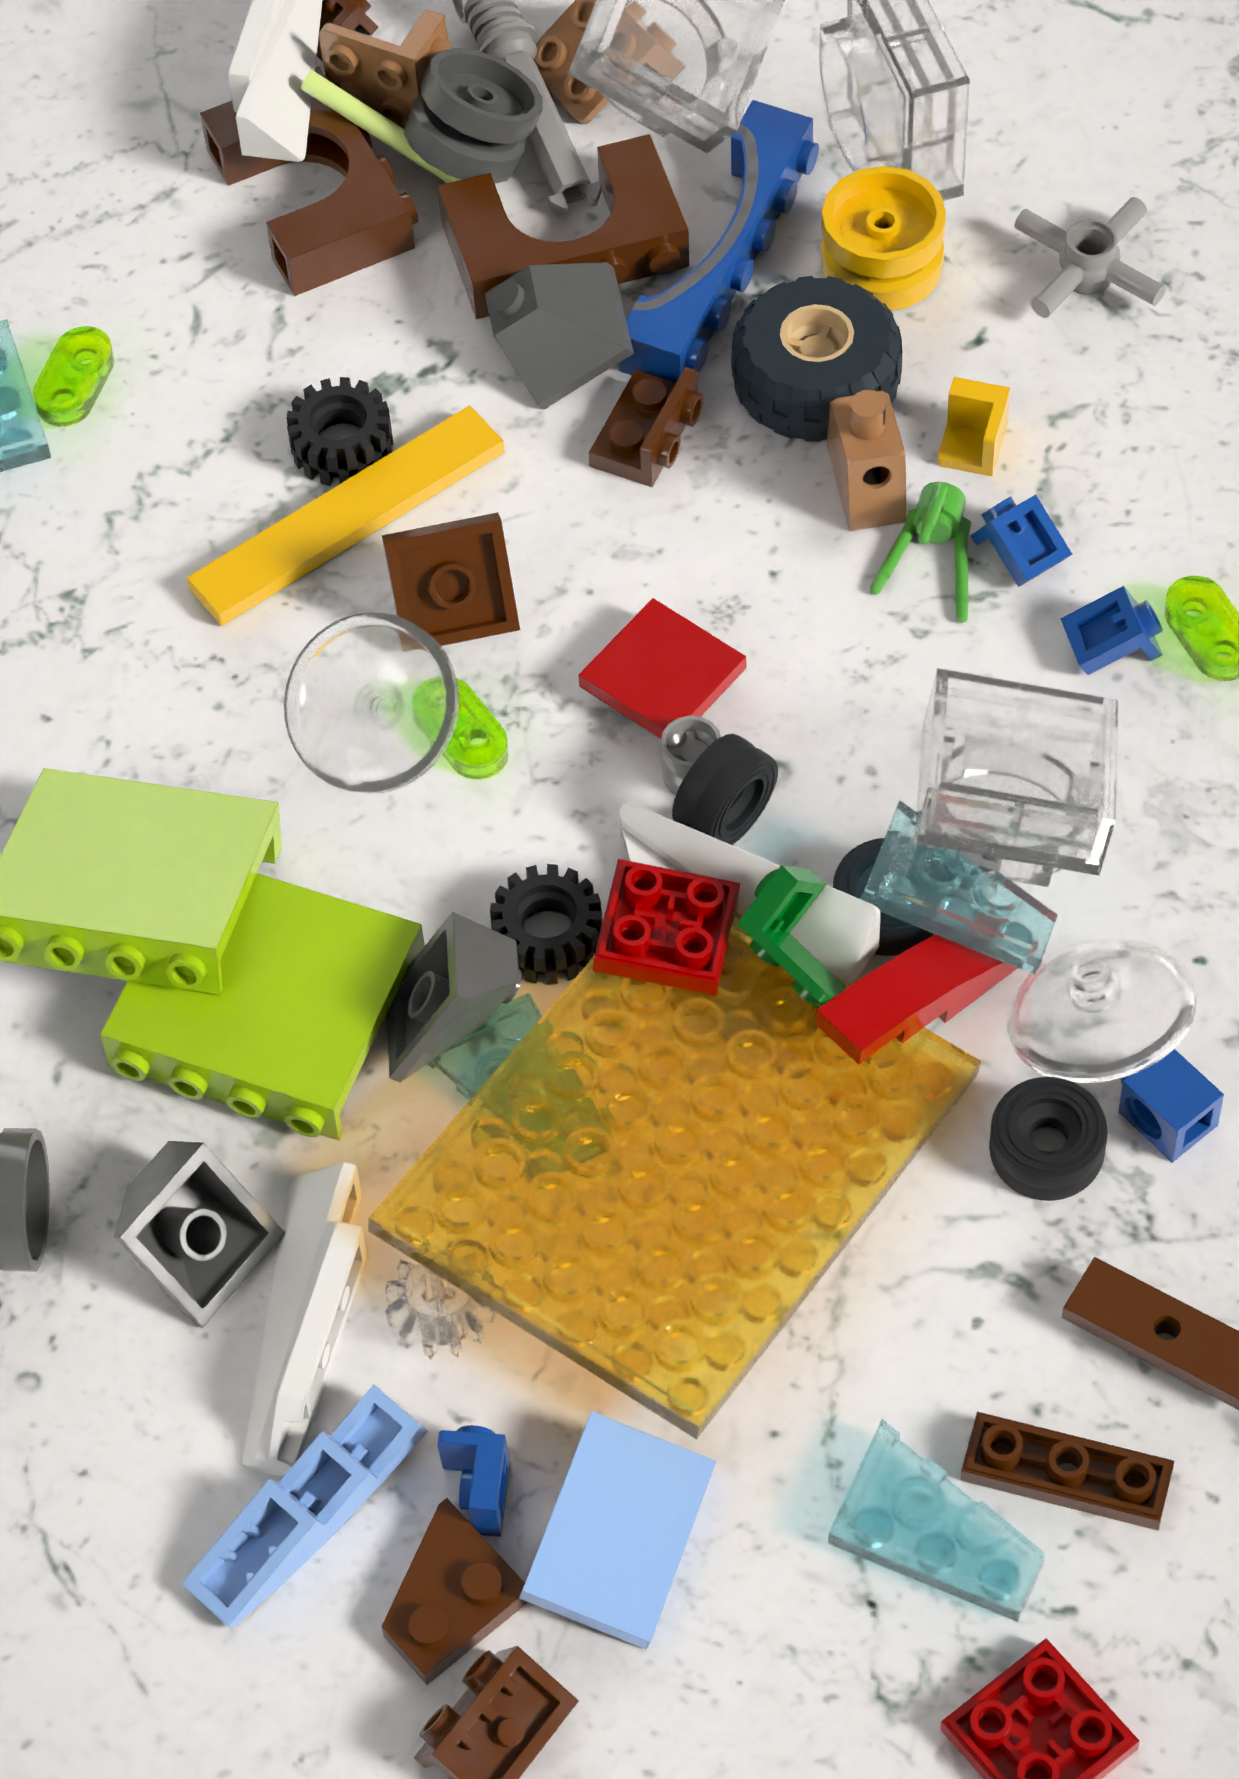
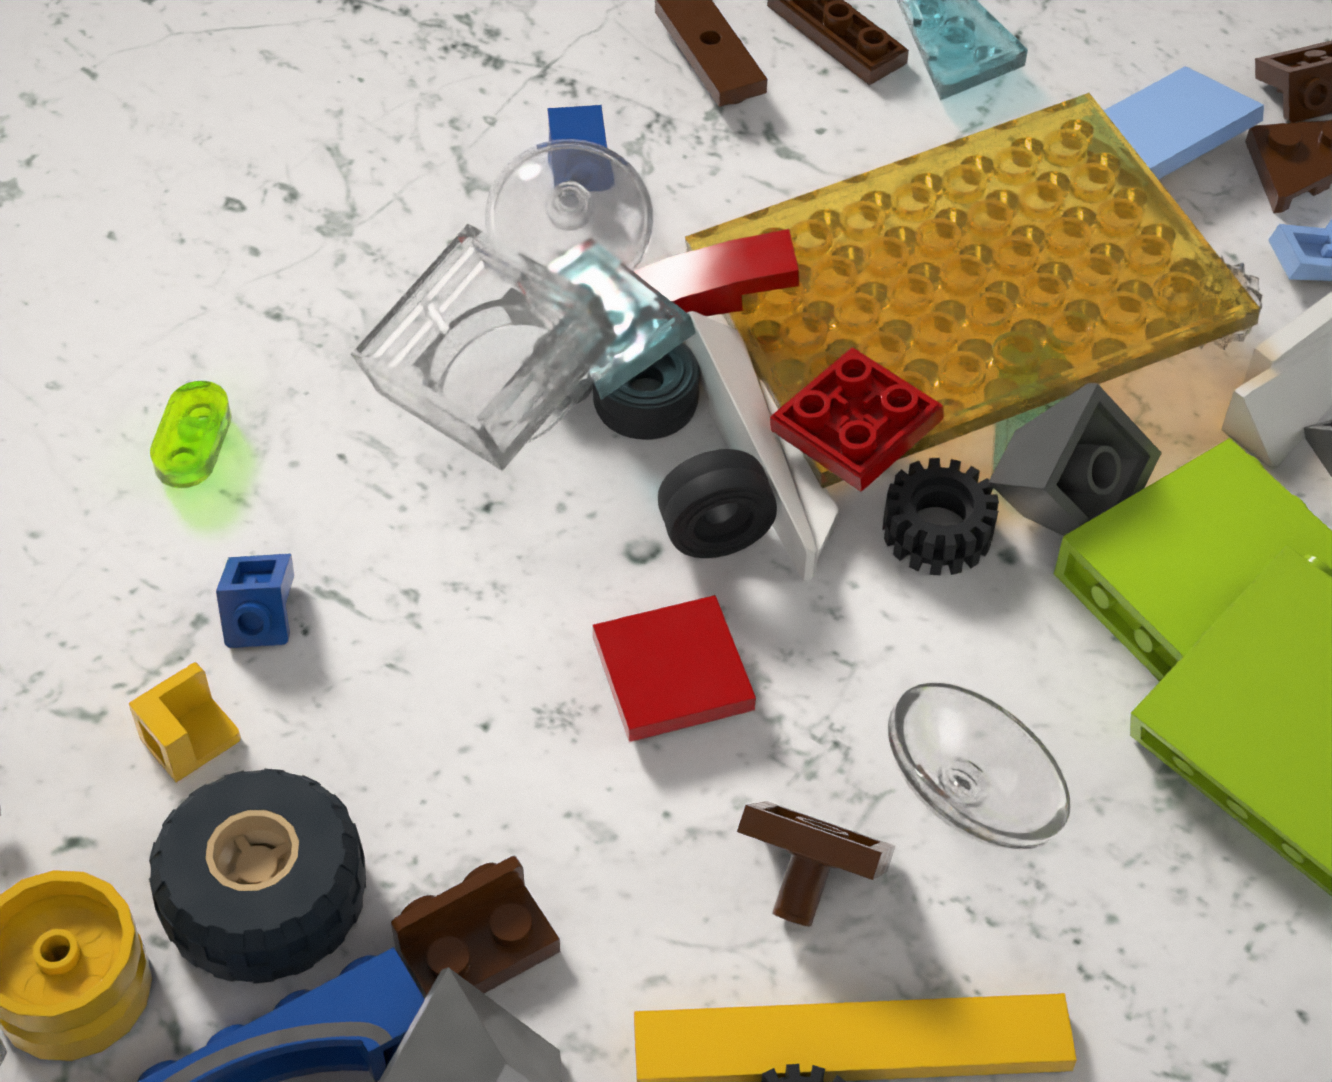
camera: 150 degrees left, 5 degrees down
clear neon green plate [415,676,509,780] -> none
blue bracket [437,1425,511,1537] -> none
light grey wheel [661,715,721,795] -> none
green bracket [737,865,847,1008] -> none
medium nougat torso [827,390,907,532] -> none
bright green plant [870,481,971,623] -> none
black tyre [989,1077,1108,1201] -> none
blue bracket [1060,585,1163,675] -> none

